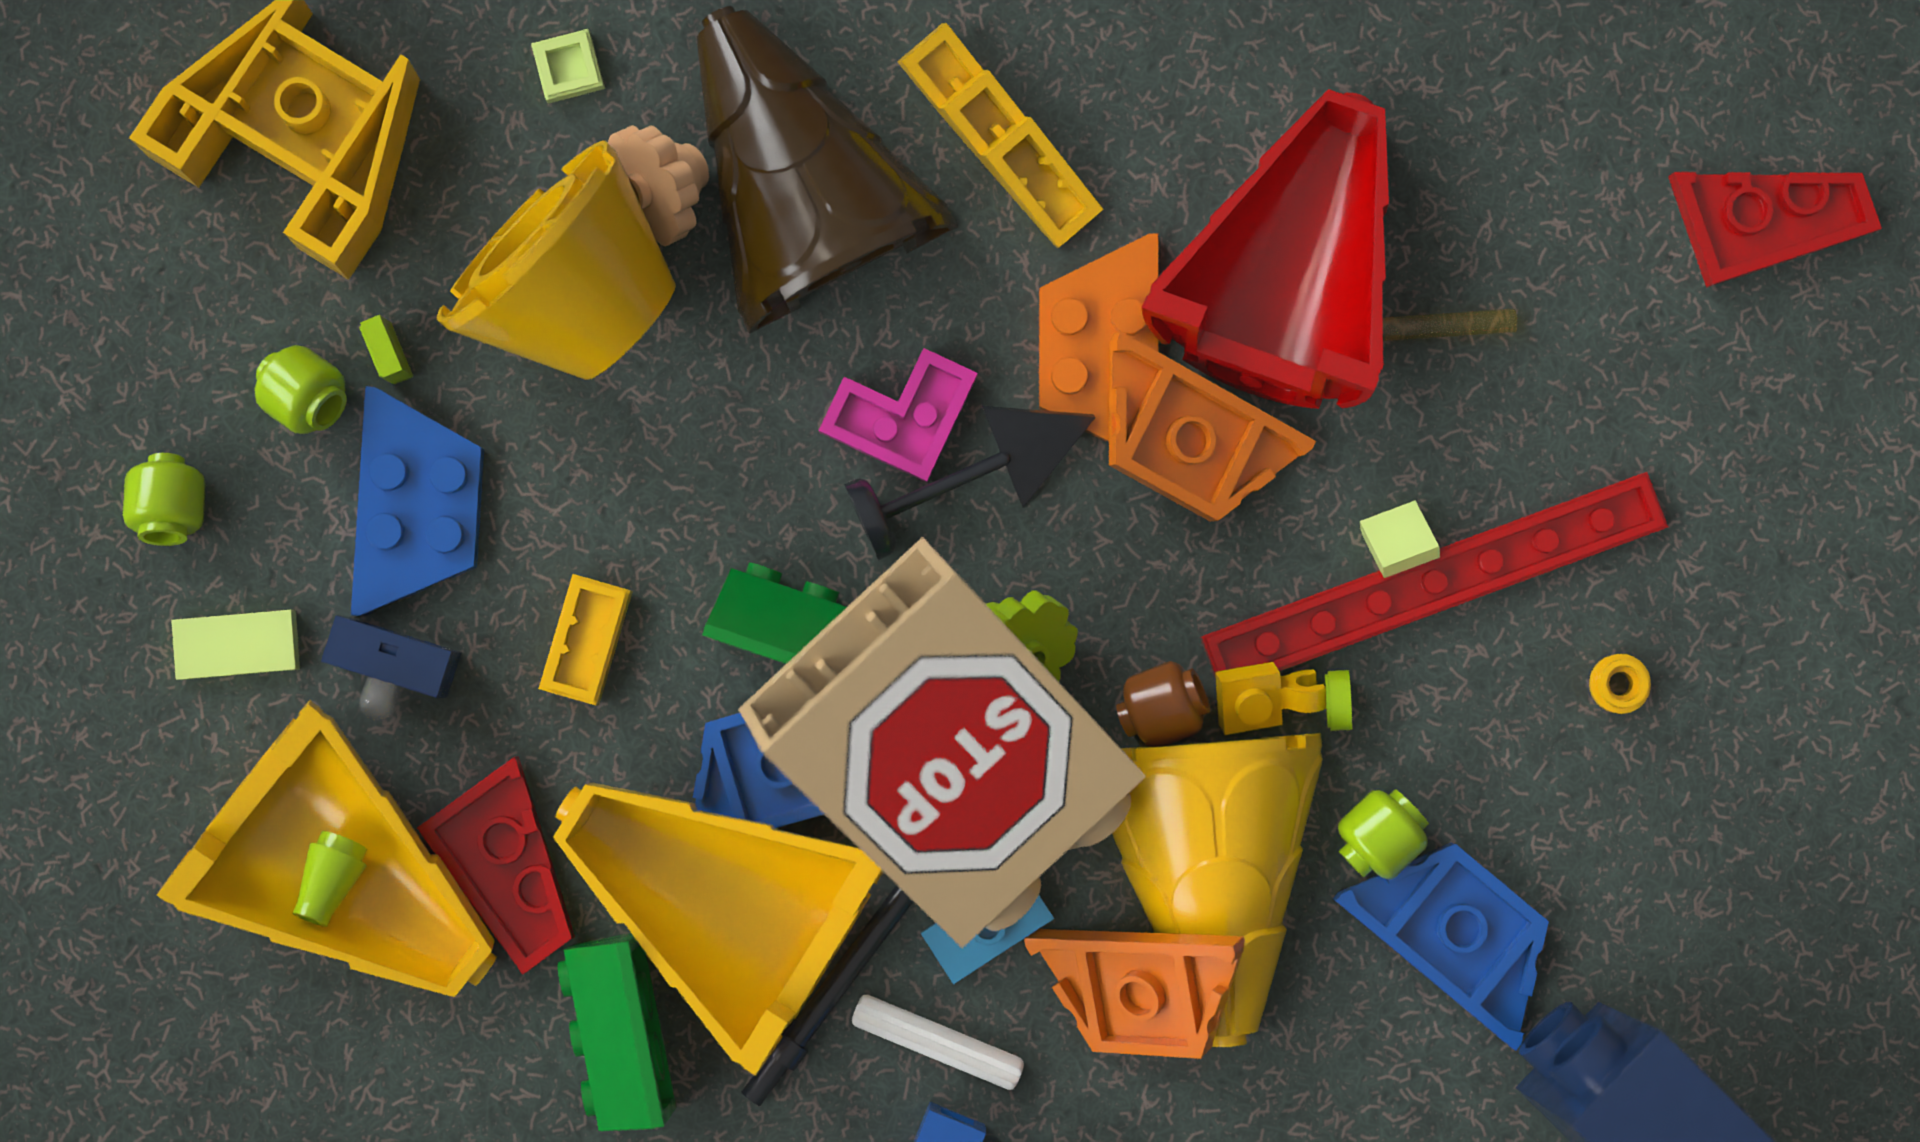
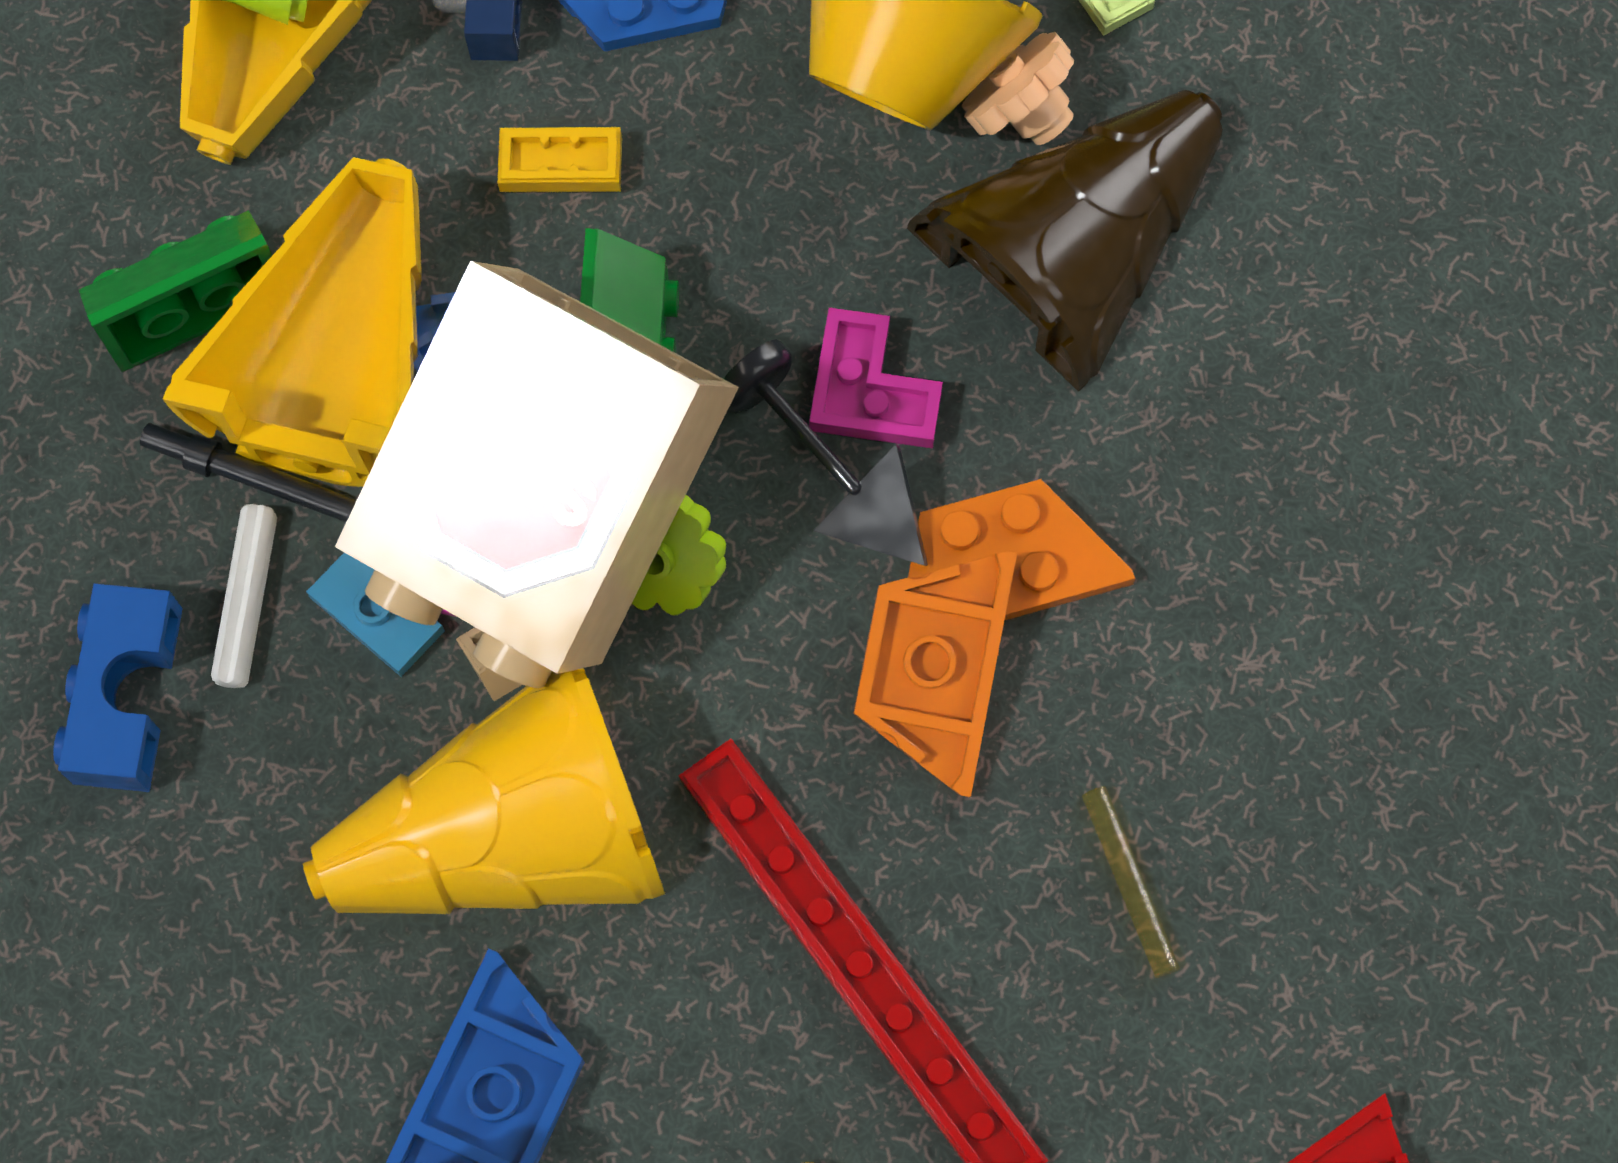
camera: 80 degrees right, 15 degrees down
red wing [417,756,575,974] -> none
yellow slope [897,23,1103,248] -> none
orange wing [1024,929,1245,1059] -> none
dark orange head [1116,661,1210,747] -> none
red cone [1141,89,1389,409] -> none
yellow plate [1215,662,1326,735] -> none
lime tile [1325,670,1352,731] -> none
lime head [1338,789,1429,879] -> none
yellowish green tile [1360,501,1440,578] -> none

